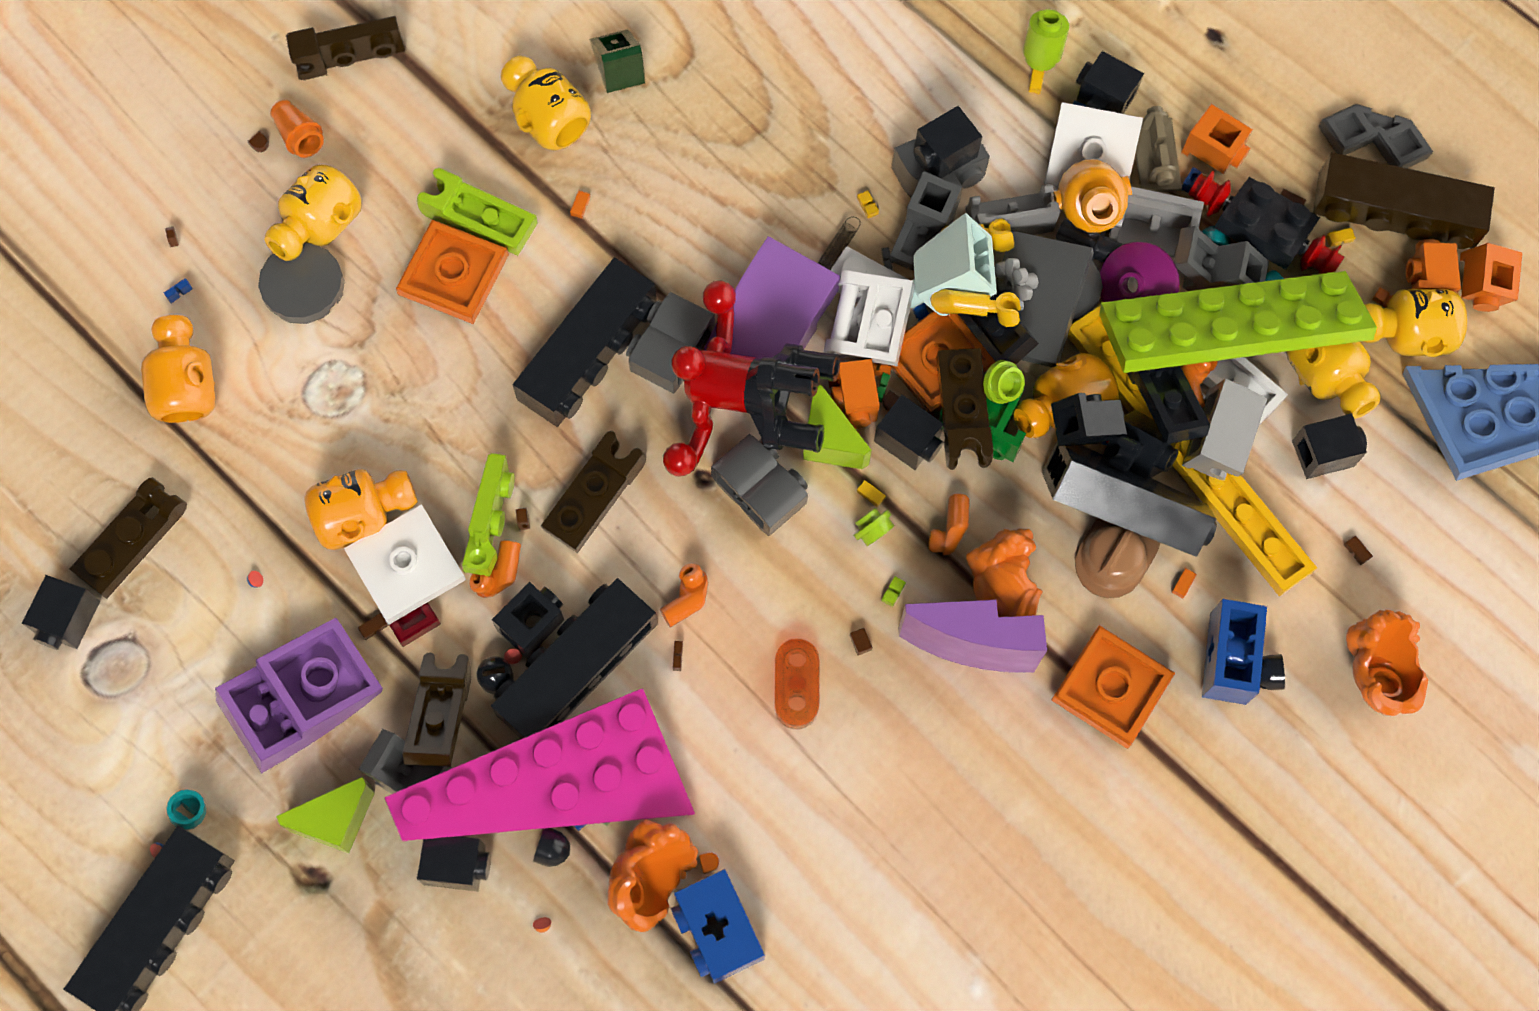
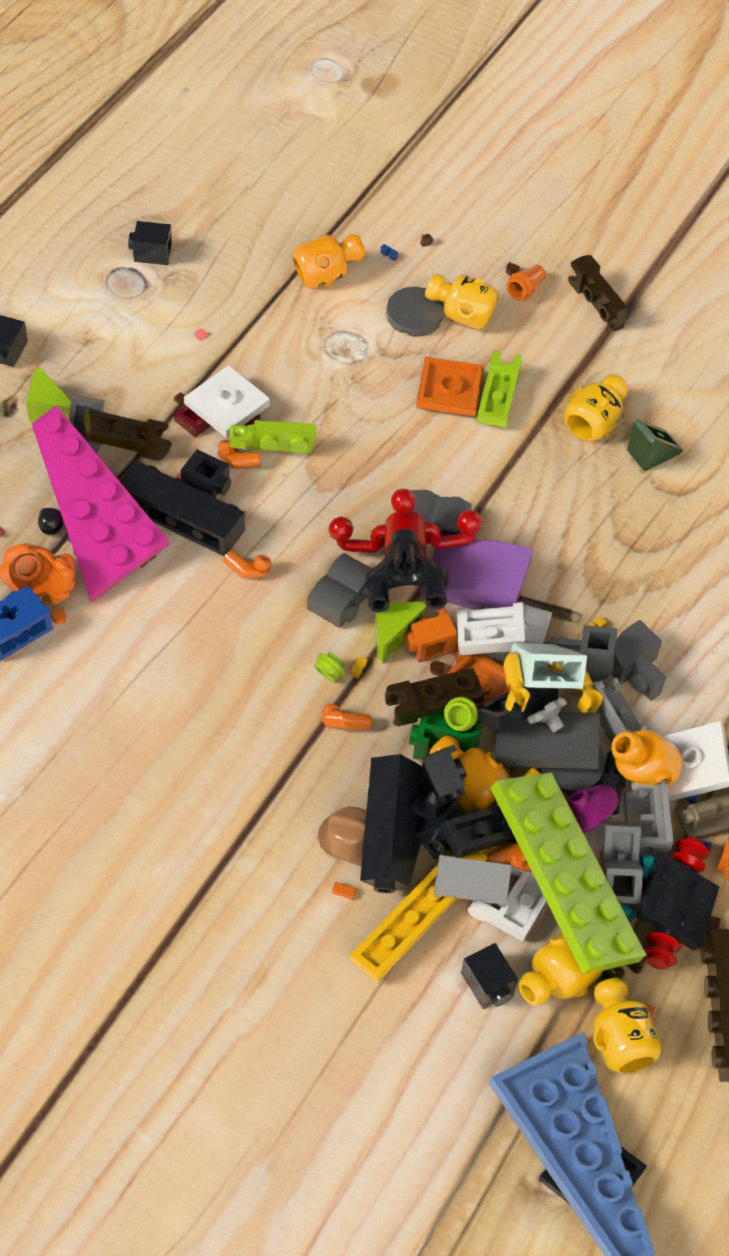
camera: 75 degrees right, 15 degrees down
dark brown plate [69,477,187,599] -> none
teal hinge [166,790,206,830] -> none
medium lavender slope [215,618,383,774] -> none
light orange piece [304,469,418,550] -> none
black brick [417,836,491,892] -> none
black hinge [477,656,514,694] -> none
black brick [512,257,657,427] -> none
reddish brown piece [515,508,530,530] -> none
dark brown plate [541,431,646,553] -> none
orange piece [570,190,590,219] -> none
reddish brown piece [673,641,683,671] -> none
clear orange plate [774,639,820,729] -> none
reddish brown piece [849,628,873,655] -> none
black brick [874,395,944,470] -> none
green piece [877,373,891,403] -> none
lime piece [881,576,906,607] -> none
medium lavender slope [898,600,1047,673] -> none
black brick [913,105,982,178] -> none
orange hair [966,528,1043,617] -> none
orange plate [1051,625,1175,749] -> none
blue brick [1202,599,1267,705] -> none
black hinge [1260,654,1285,690] -> none
yellow piece [1326,227,1356,247] -> none
reddish brown piece [1344,535,1373,565] -> none
orange hair [1346,610,1428,716] -> none
orange brick [1406,239,1461,293] -> none
orange brick [1460,243,1523,312] -> none

